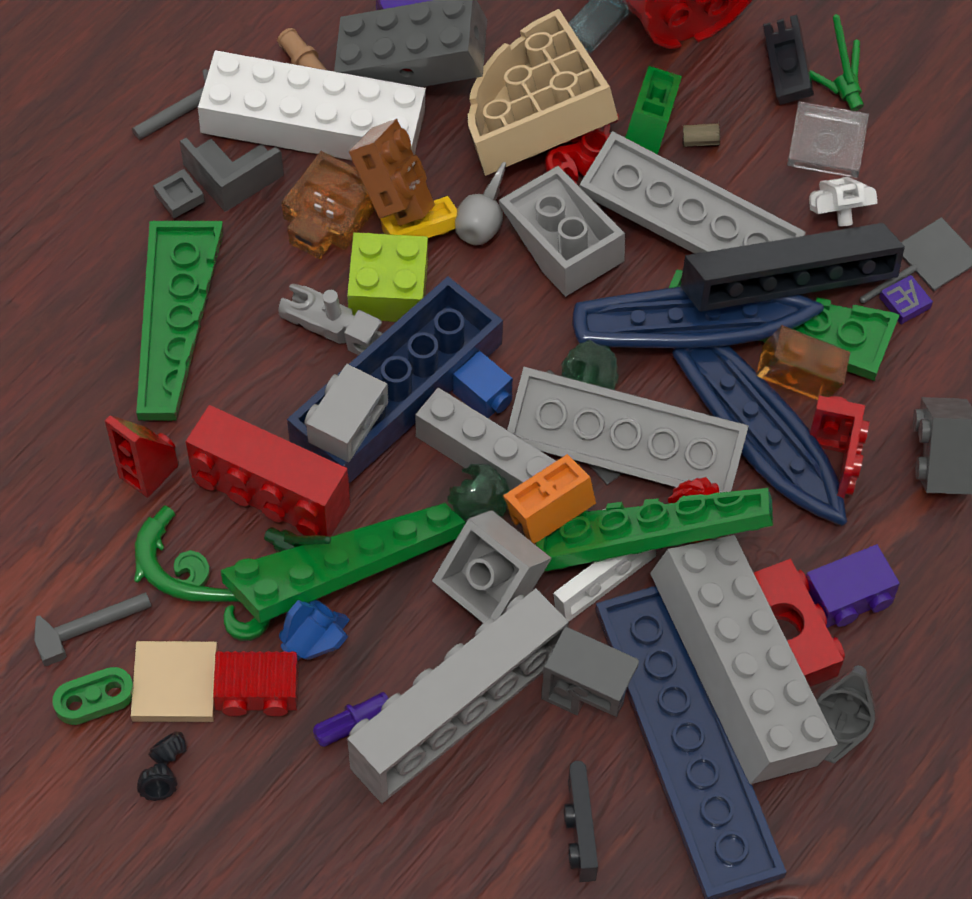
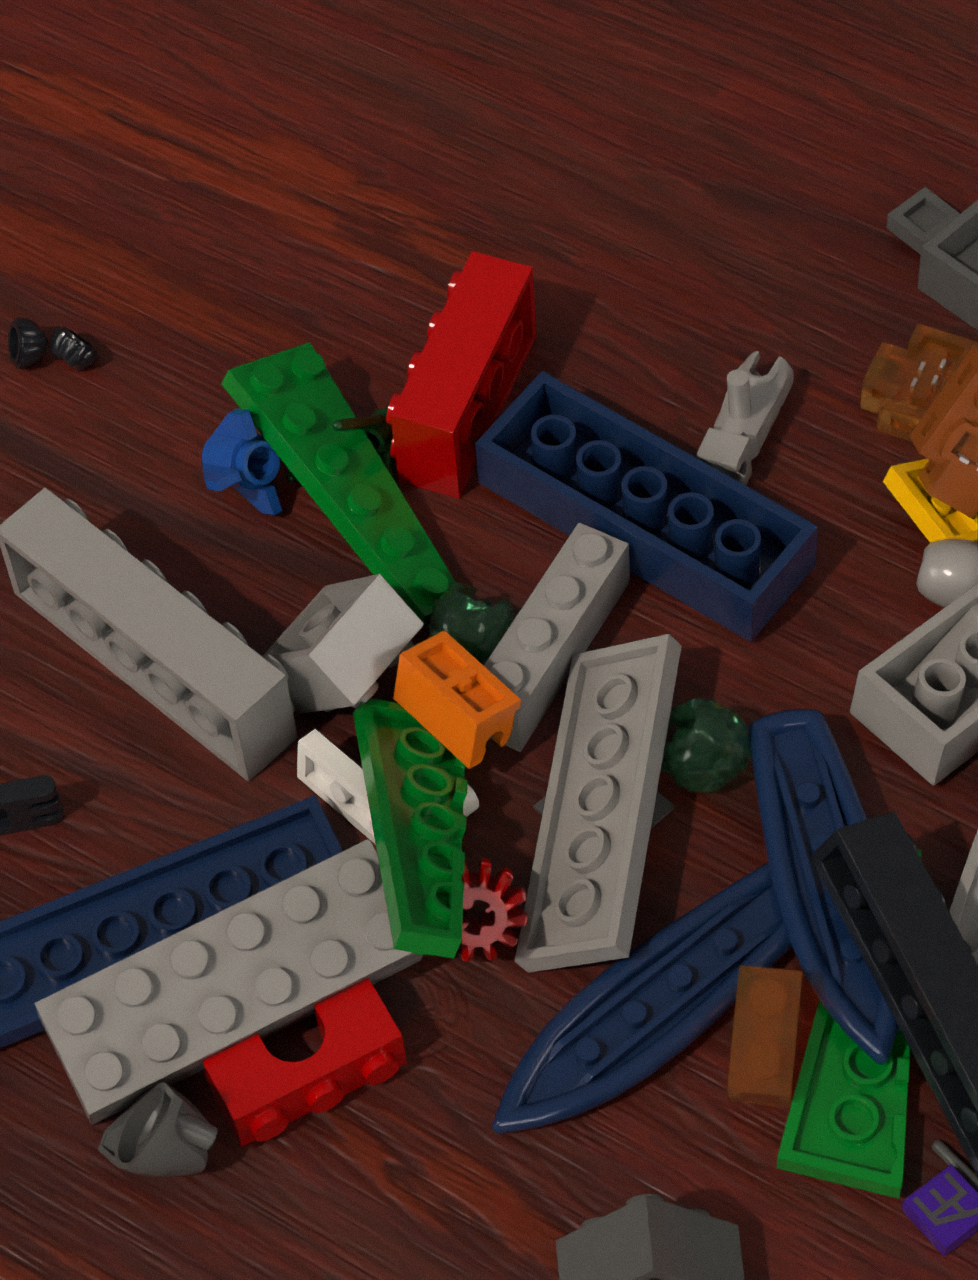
camera: 90 degrees right, 5 degrees down
dark grey piece [34,592,152,666] -> none
green plate [53,667,134,725] -> none
red slope [105,415,178,498] -> none
tan tile [131,641,218,722] -> none
green plant [134,505,270,641] -> none
green wing [136,221,224,420] -> none
red brick [213,651,299,716] -> none
light grey brick [304,364,388,462] -> none
dark purple axle [313,692,389,747] -> none
lime brick [347,233,428,322] -> none
blue brick [453,351,513,418] -> none
dark grey panel [541,626,639,717] -> none
dark purple brick [806,544,900,628] -> none
red bracket [809,395,870,499] -> none

